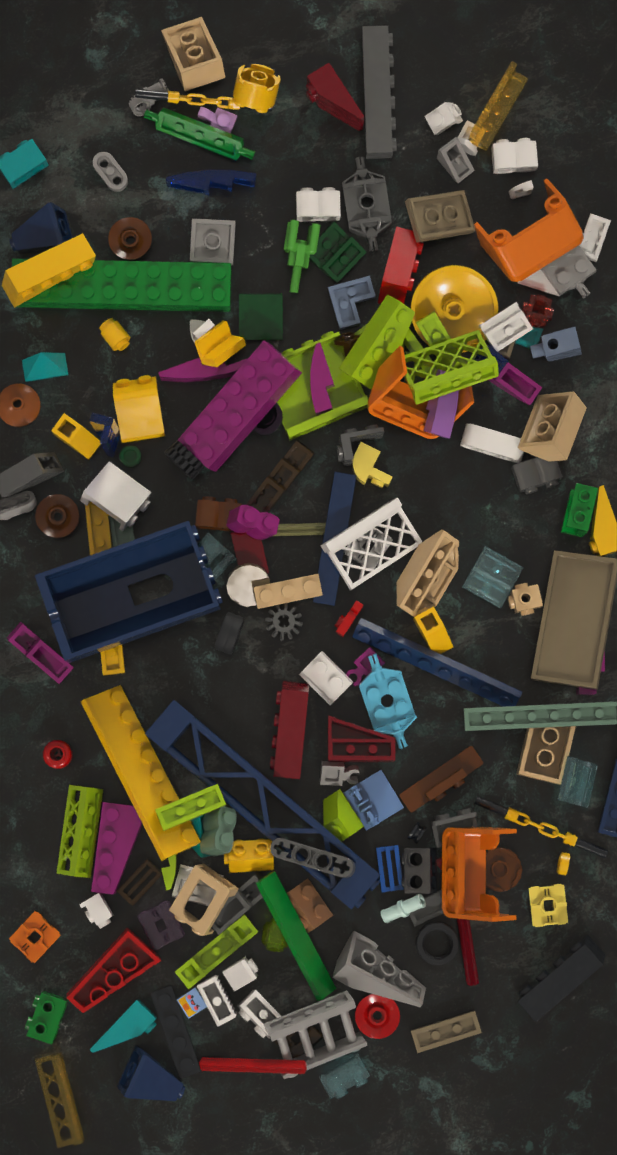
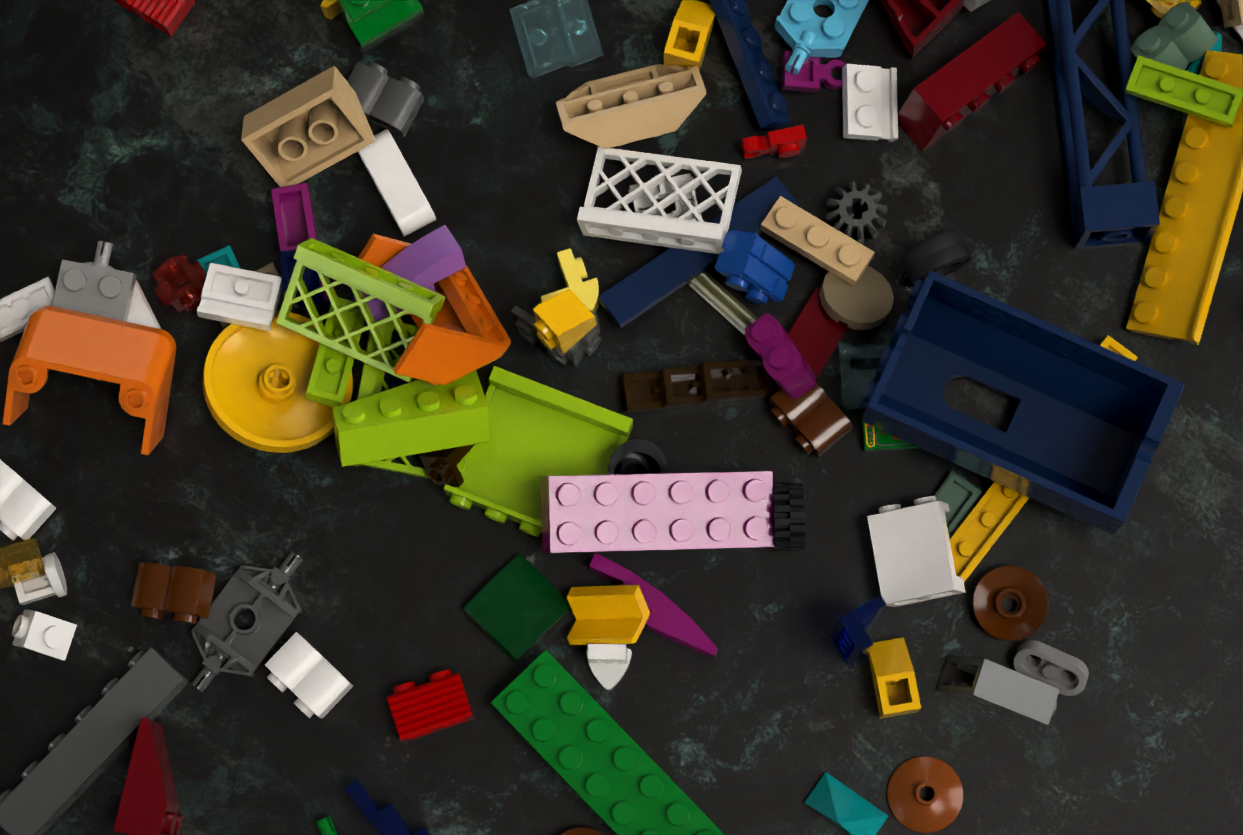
camera: 130 degrees left, 5 degrees down
magenta slope [6,622,74,684] -> none
yellow brick [99,318,131,351] -> none
yellow piece [113,375,165,443] -> none
dark green tile [119,445,142,468] -> none
light grey plate [190,218,236,265] -> none
bright green plant [284,220,321,293] -> none
dark green slope [310,221,366,283] -> none
magenta slope [310,343,335,415] -> none
sand blue plate [328,276,376,330] -> none
red wedge [378,227,424,304] -> none
dark tan tile [405,190,476,243] -> none
light grey slope [437,137,475,183] -> none
white tile [509,180,534,199] -> none
sand blue torso [530,327,582,361] -> none
none -> reddish brown brick [130,562,217,624]
none -> red brick [387,669,475,742]
none -> yellow slope [533,289,597,354]
none -> blue brick [715,230,796,305]

